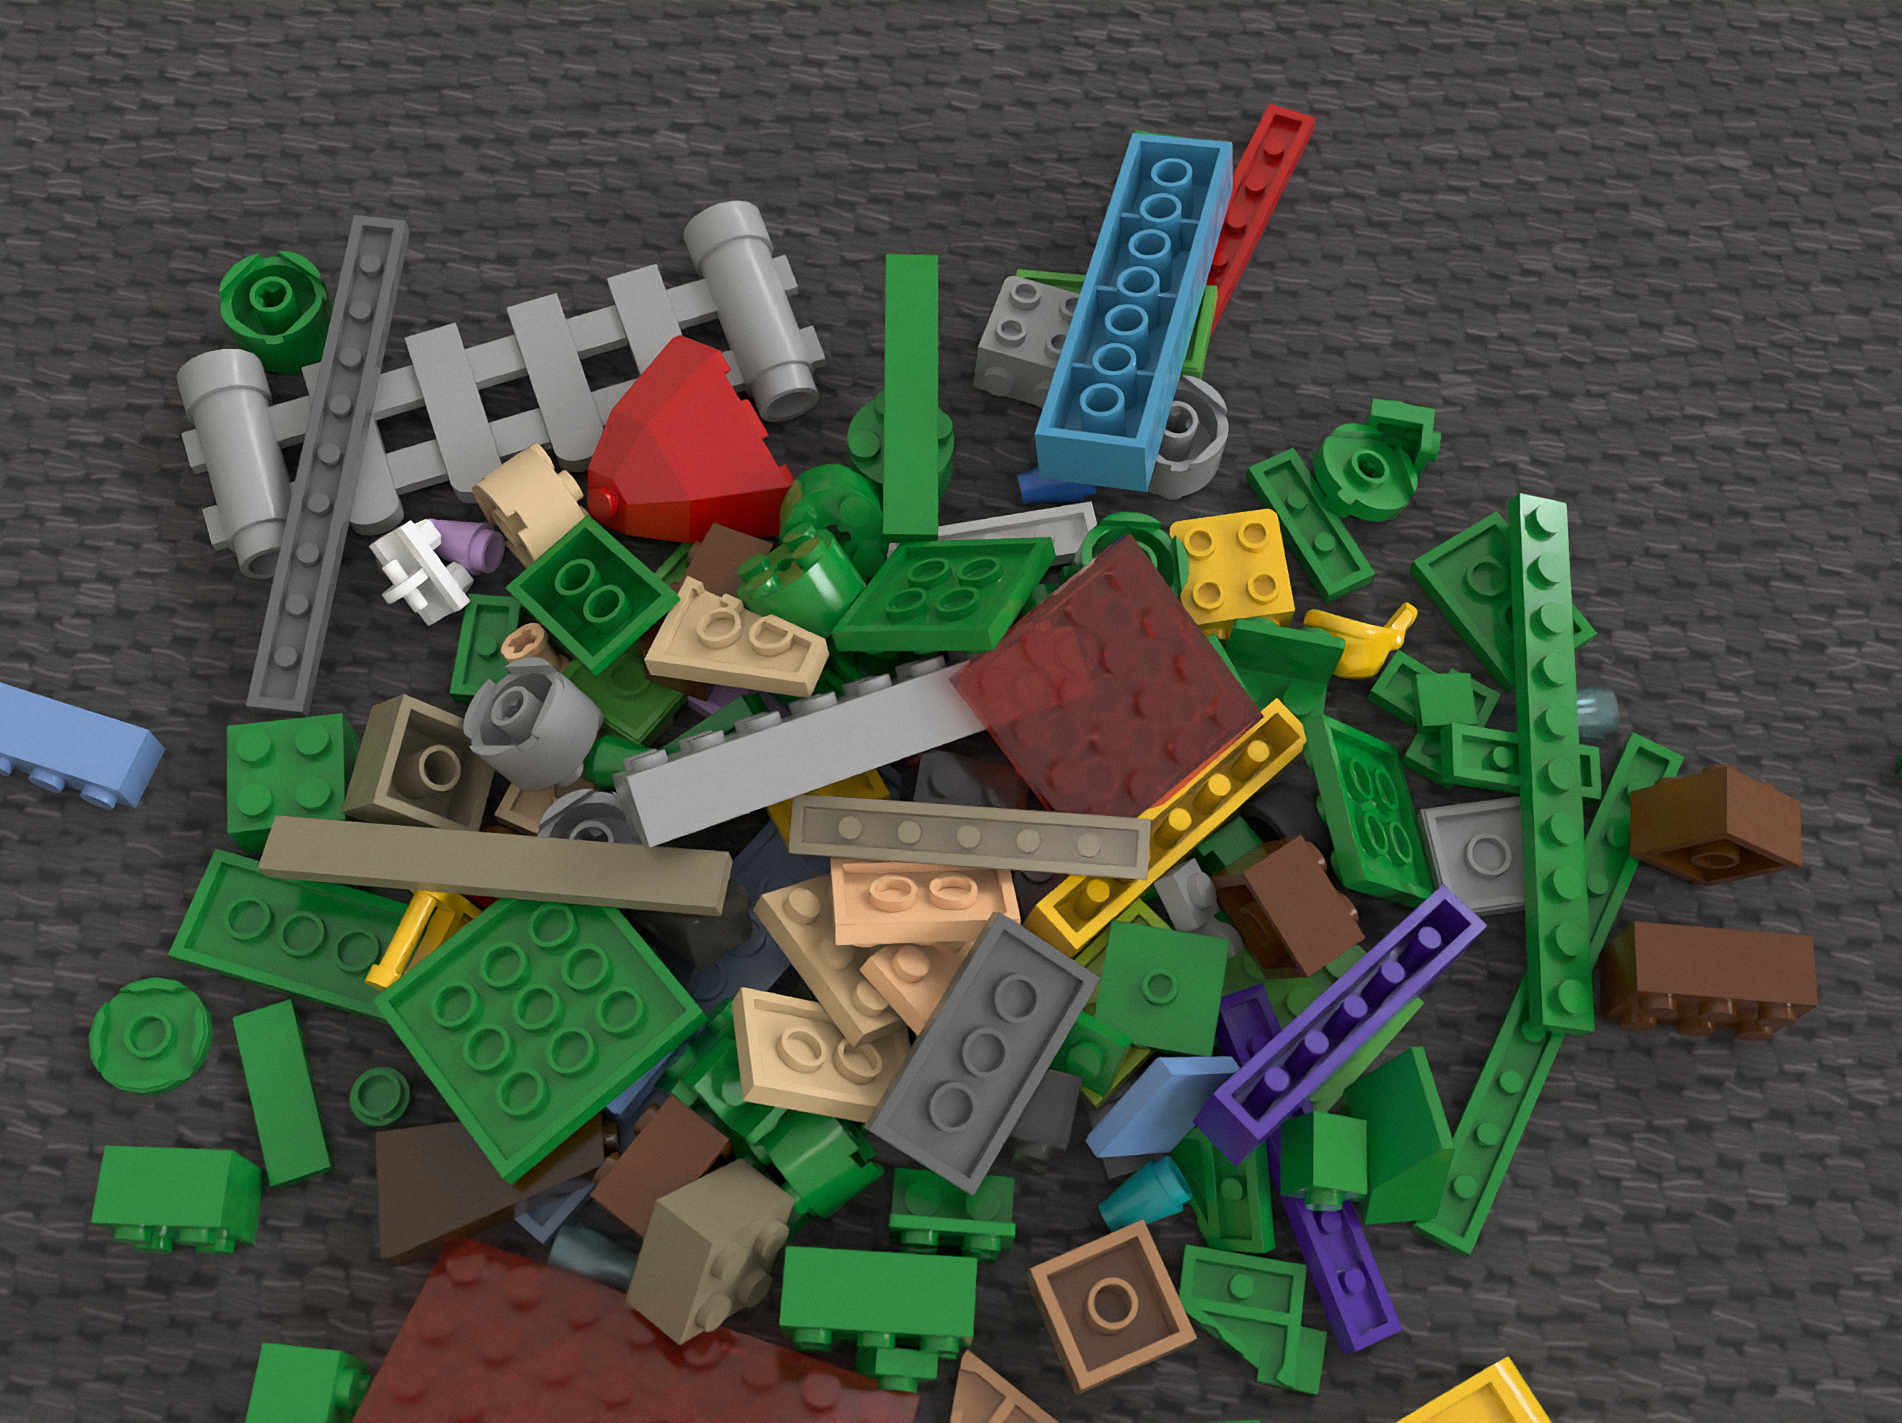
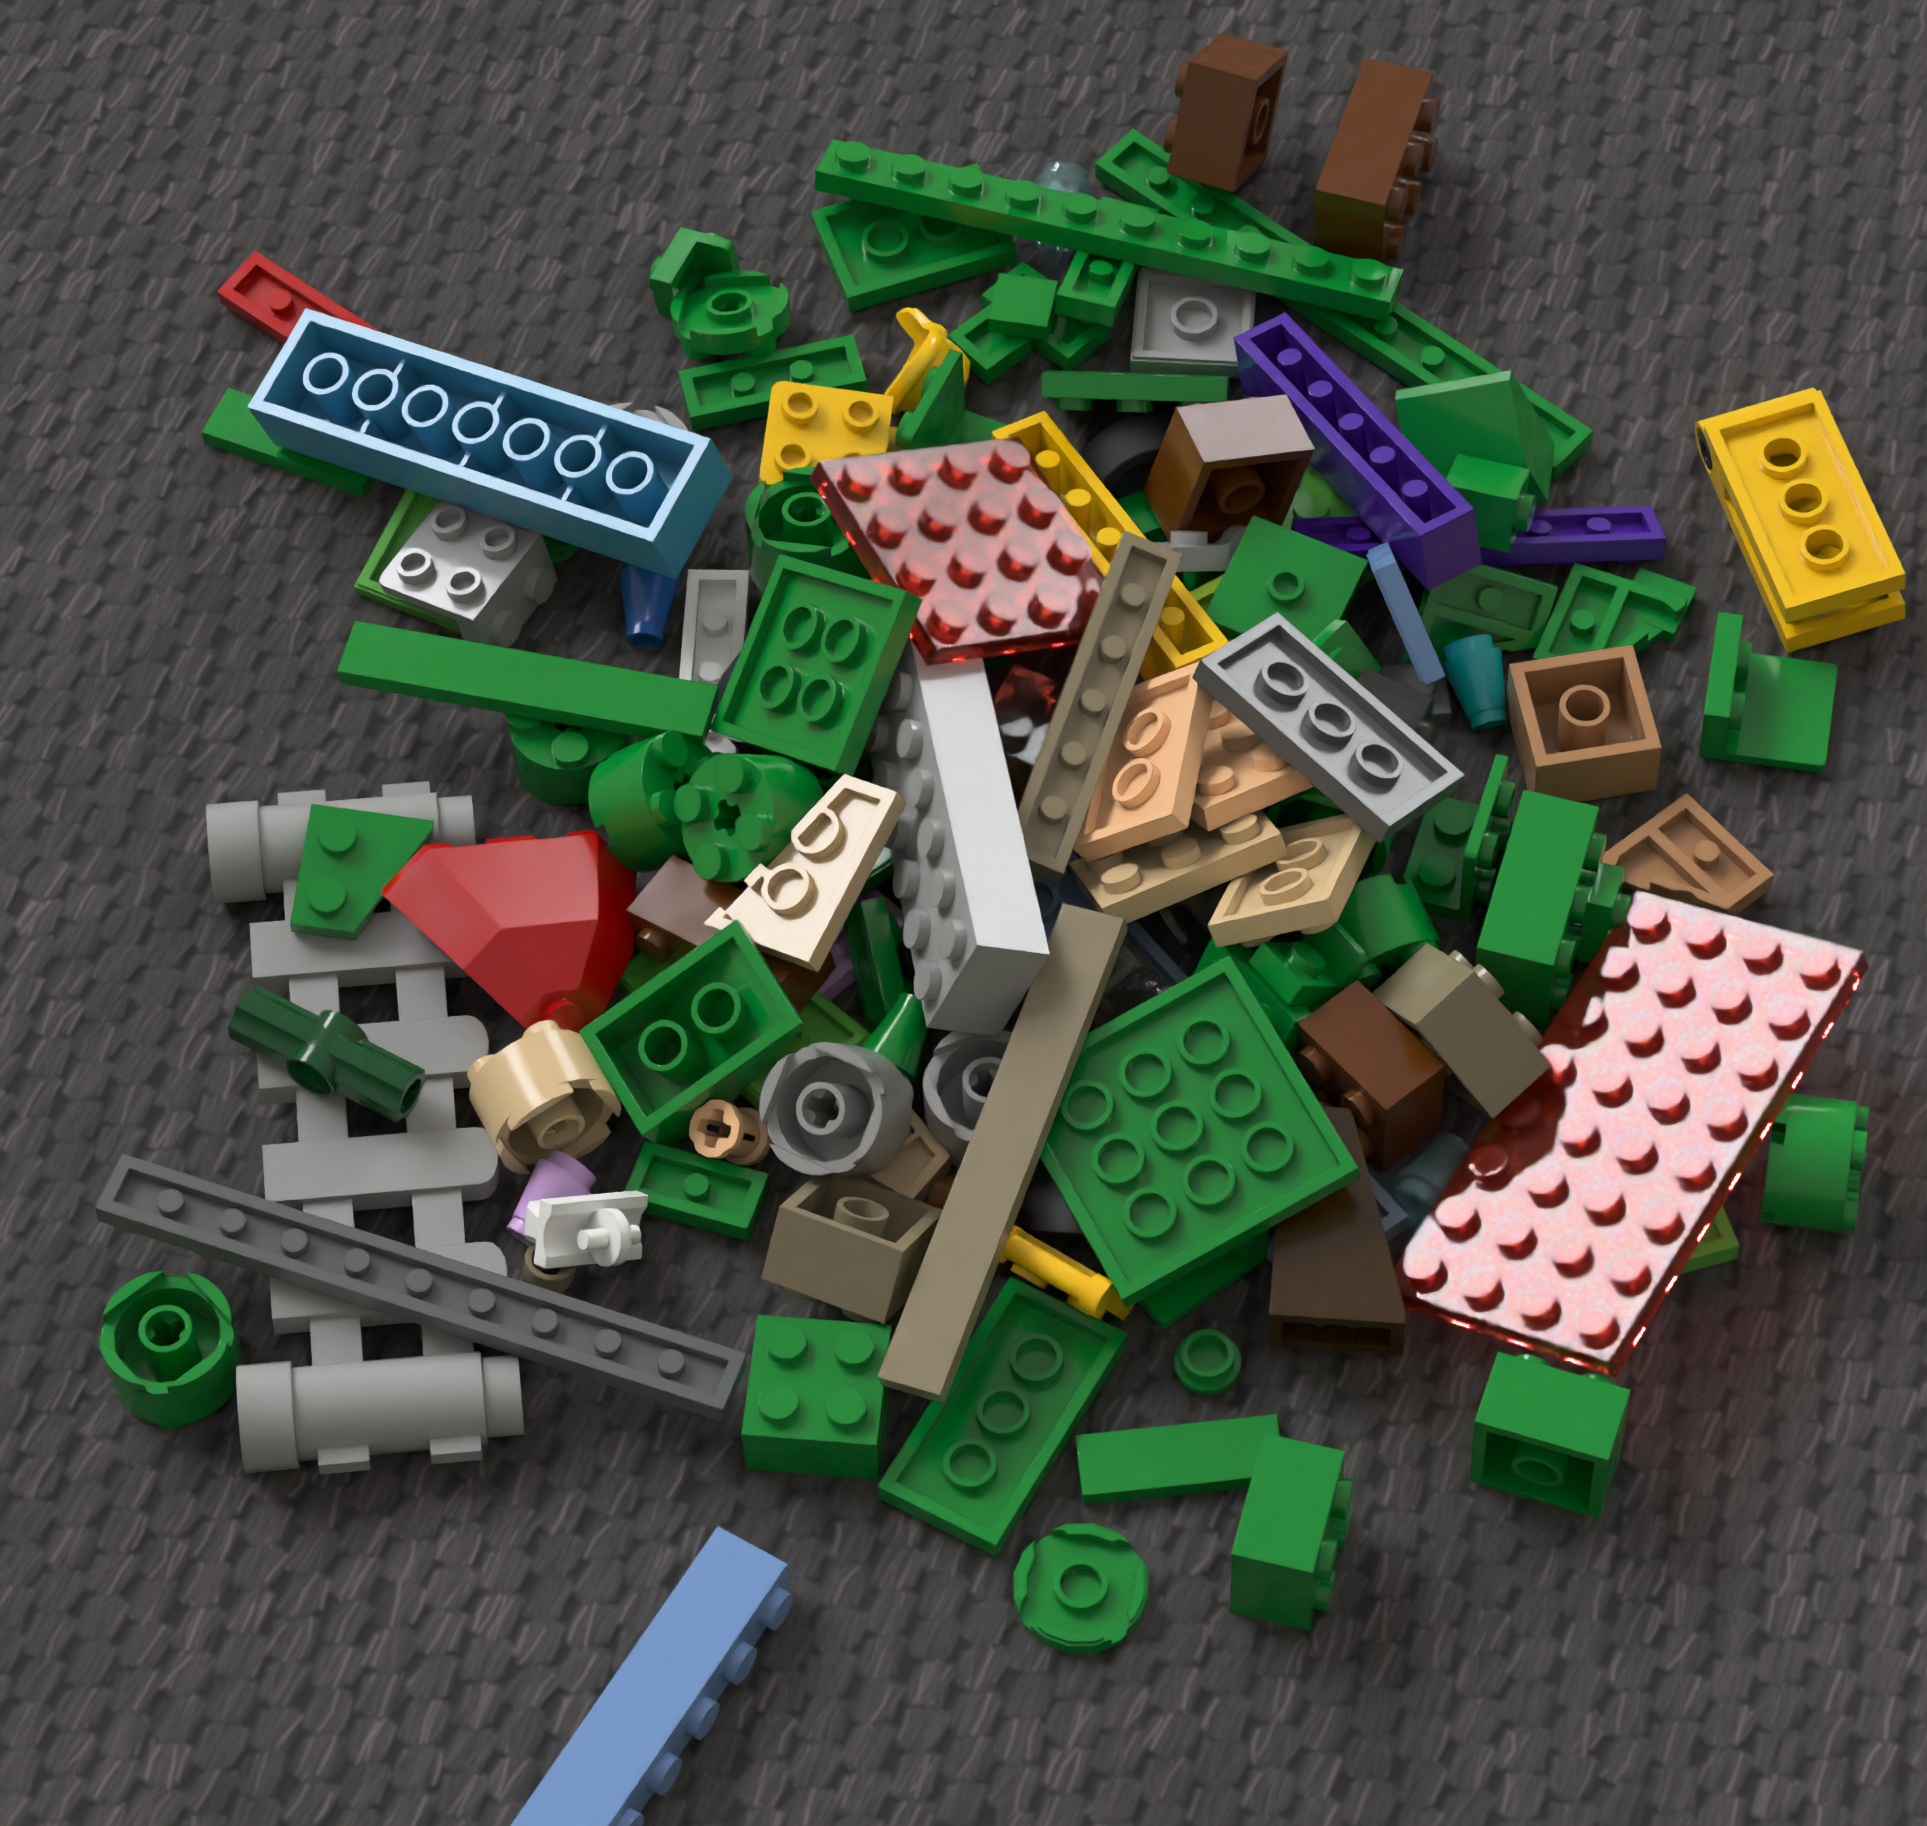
camera: 70 degrees left, 10 degrees down
none -> dark green piece [228,986,426,1123]
none -> green wing [290,804,435,941]

